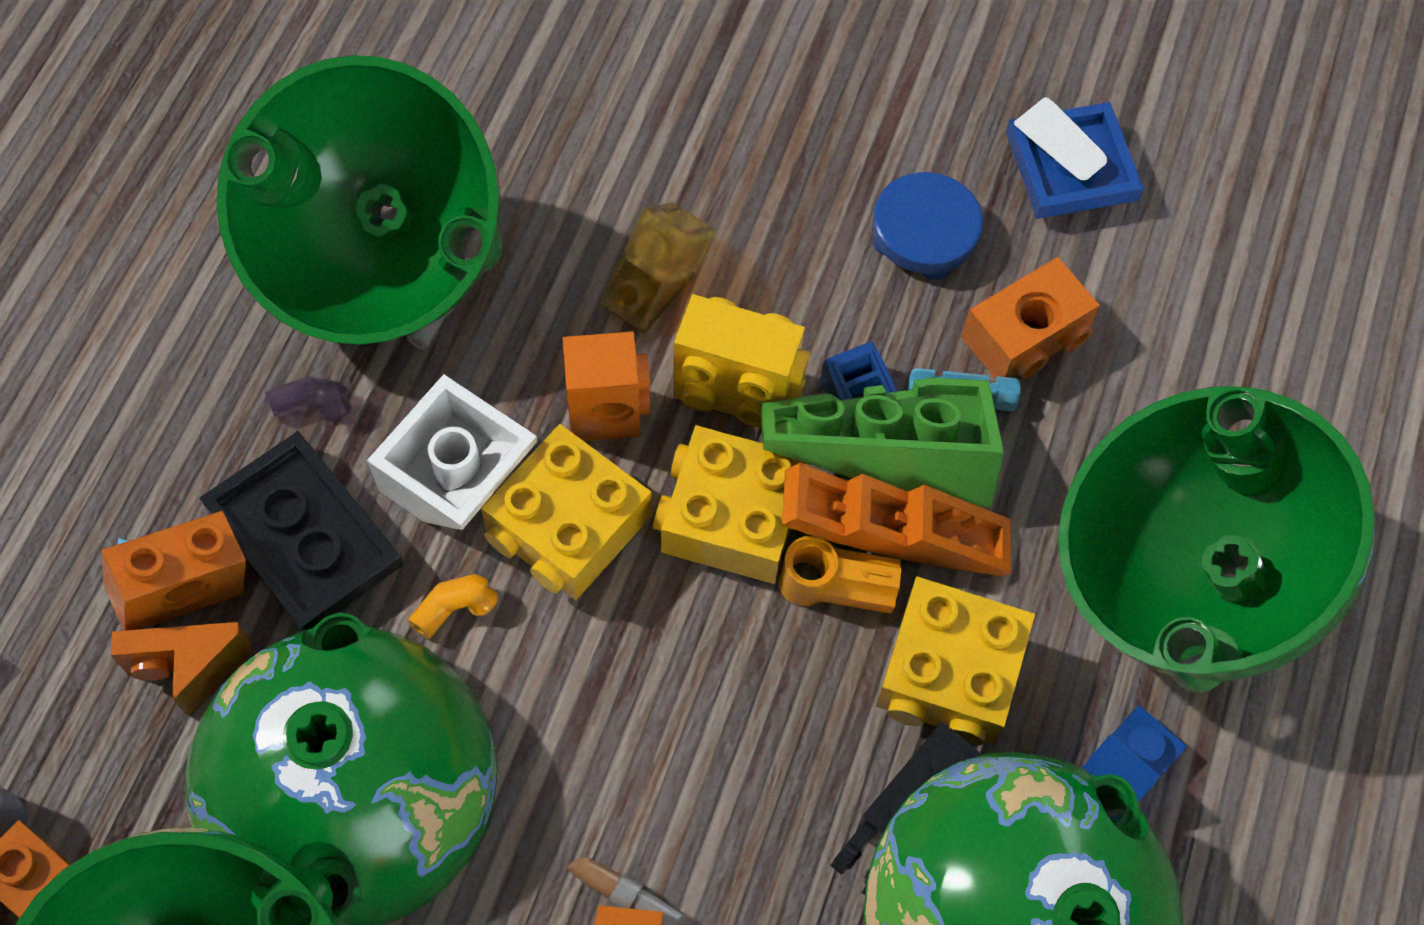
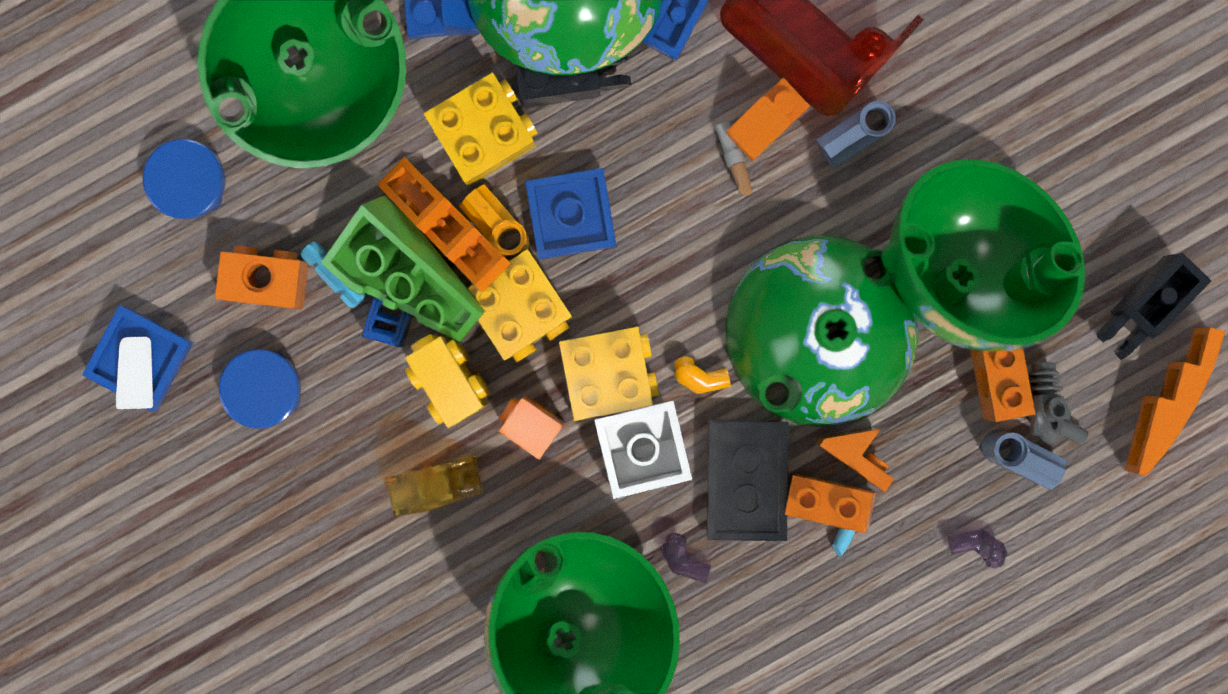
camera: 145 degrees left, 25 degrees up
none -> blue tile [143,139,226,220]
none -> blue plate [525,168,617,260]

